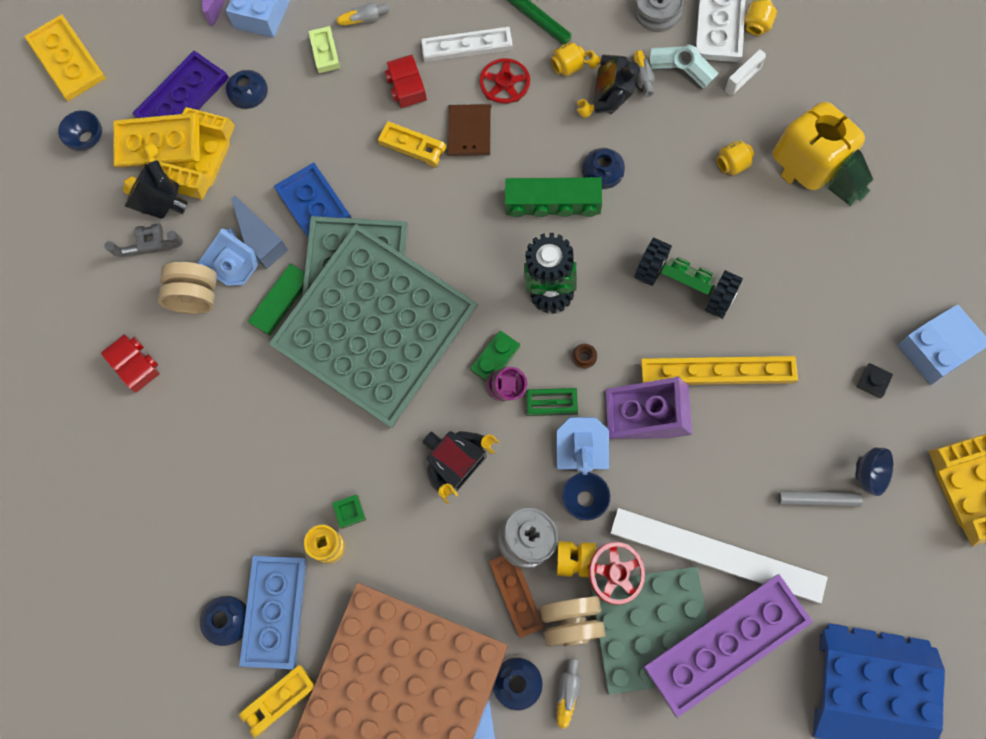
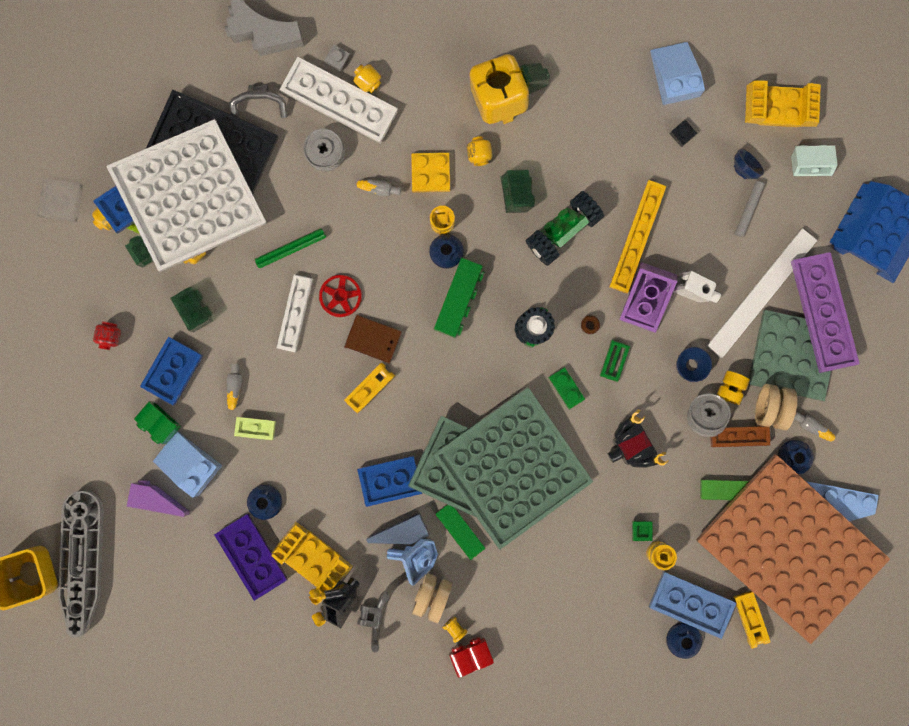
camera: 75 degrees left, 15 degrees up
yellow tile [24,14,107,101] -> none
dark blue piece [58,110,102,151] -> none
yellow tile [113,113,200,168] -> none
red brick [384,54,427,108] -> none
magenta wheel [486,367,528,401] -> none
yellow head [550,42,586,77] -> none
light blue piece [557,417,609,475] -> none
black torso [576,50,640,118] -> none
wheel [587,542,645,605] -> none
light aqua piece [650,44,719,89] -> none
white tile [725,49,766,96] -> none
none -> yellow plate [411,153,450,193]
none -> yellow wheel [430,205,455,235]
none -> yellow bush [442,616,468,643]
none -> clear green brick [501,170,535,213]
none -> white torso [673,271,721,303]
none -> bright green tile [700,480,749,500]
none -> light aqua brick [791,145,838,176]

